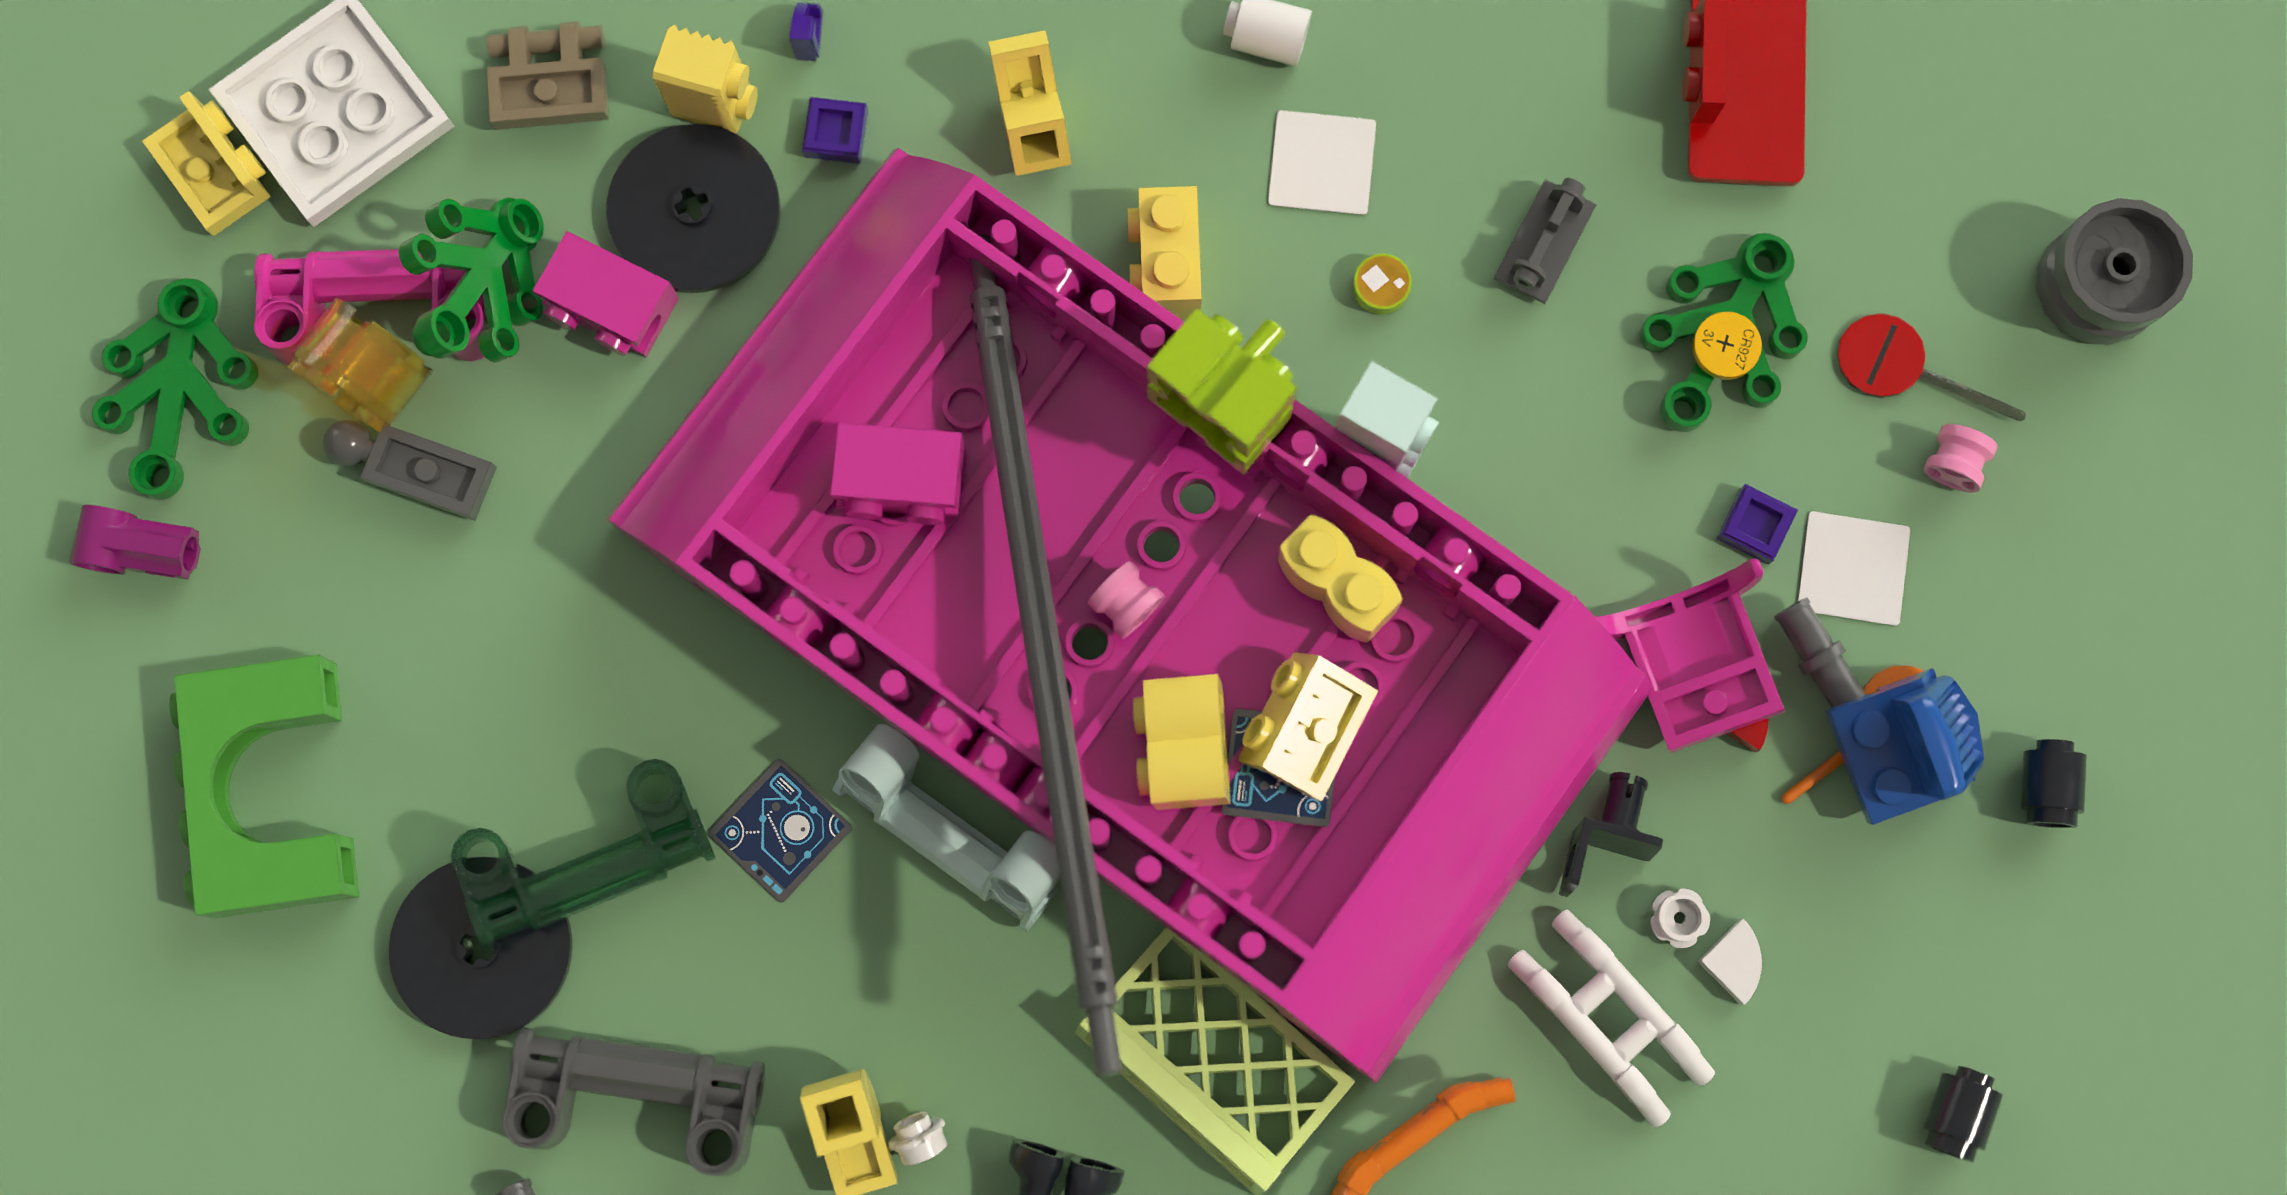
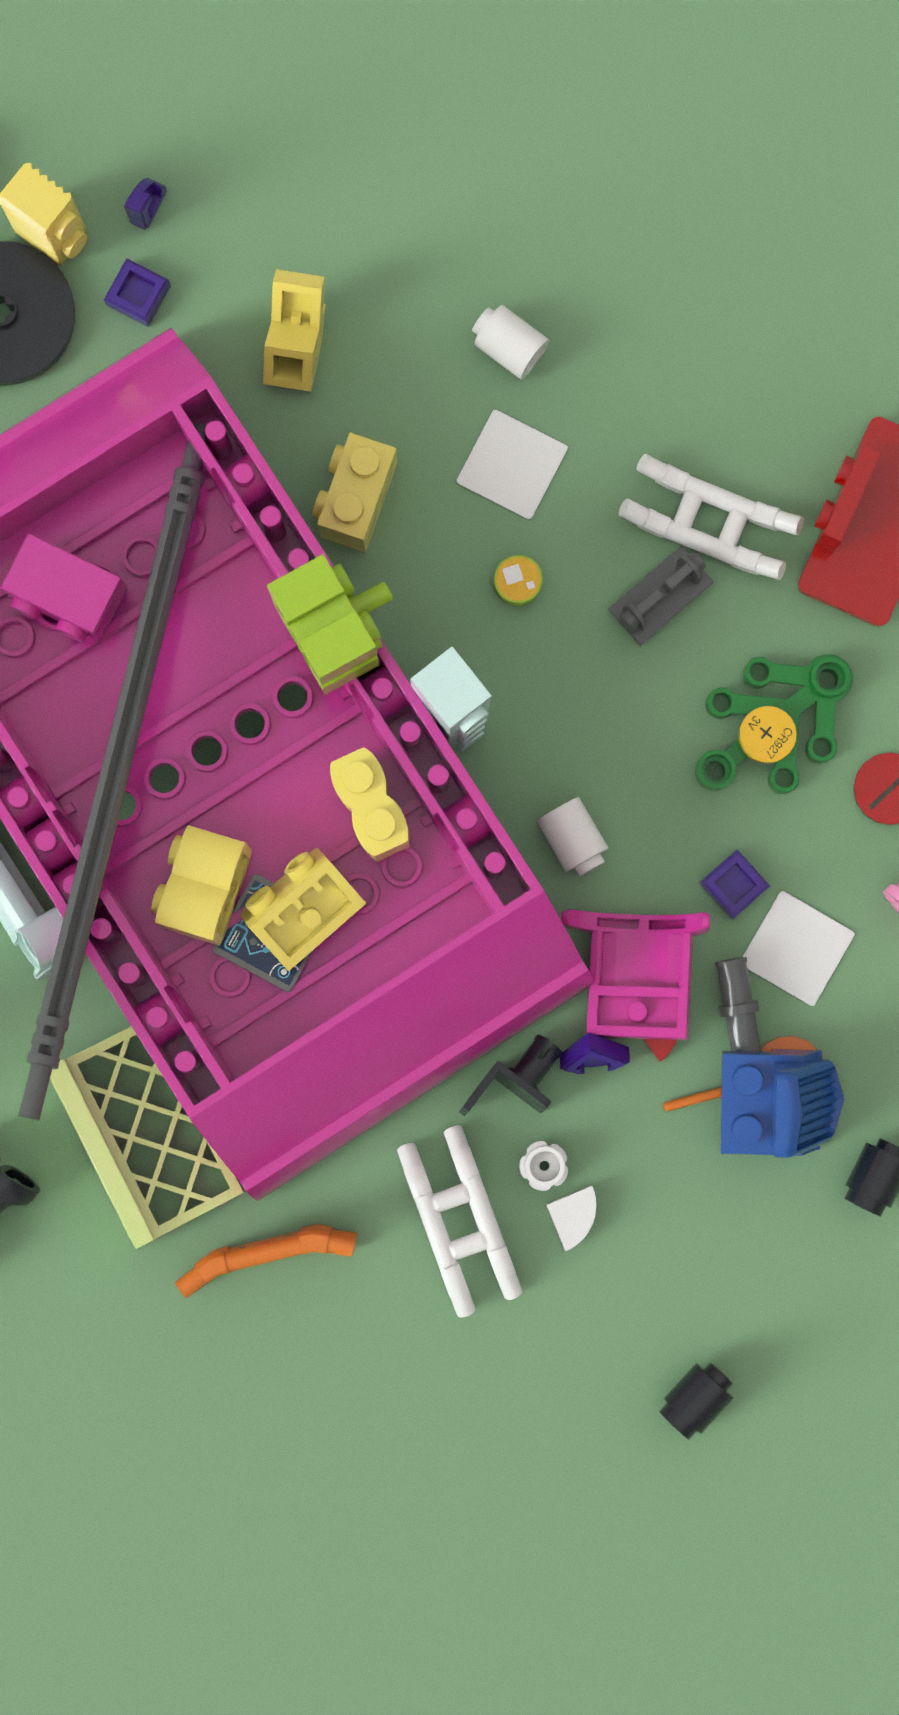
camera: 20 degrees right, 5 degrees up
bright pink wheel [1087,561,1165,639] -> none
none -> white brick [536,797,609,876]
none -> dark purple tile [560,1032,630,1074]
none -> white piece [618,454,804,580]

